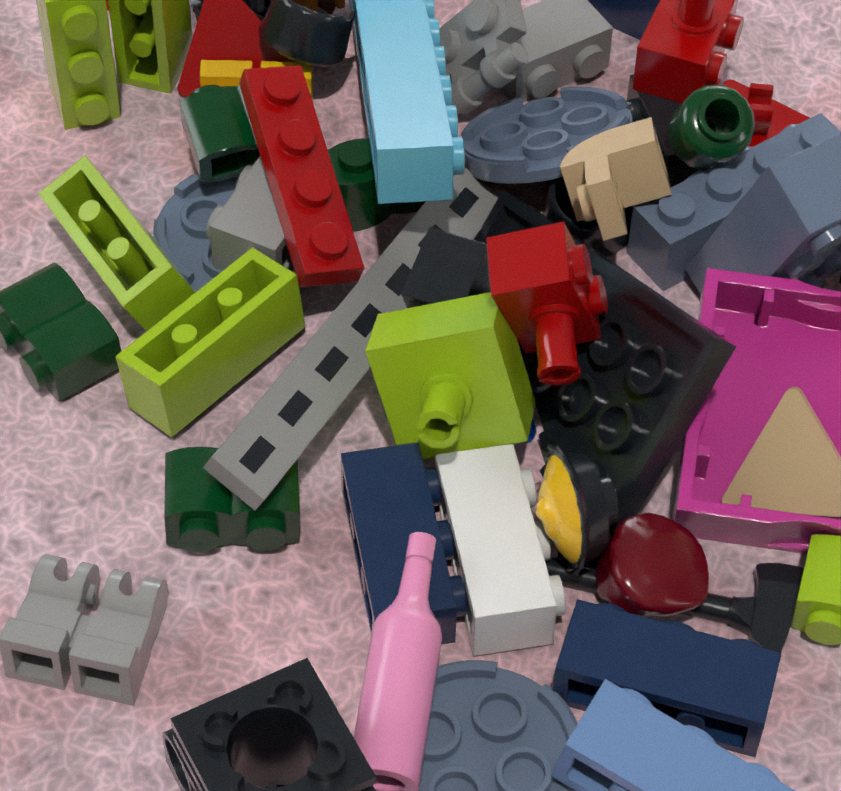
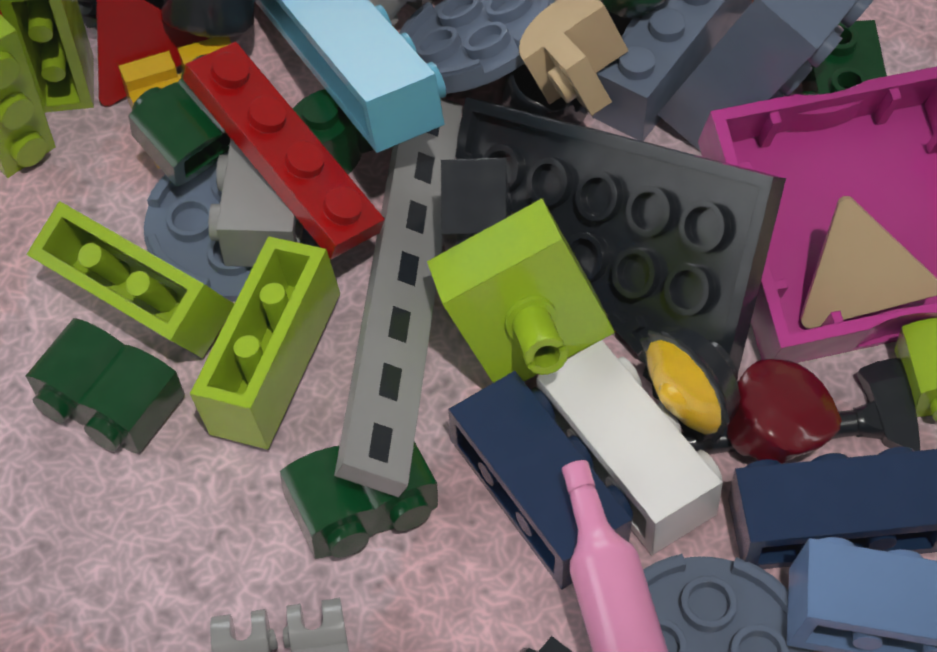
camera: 20 degrees left, 5 degrees up
red brick [486,222,608,385] -> none

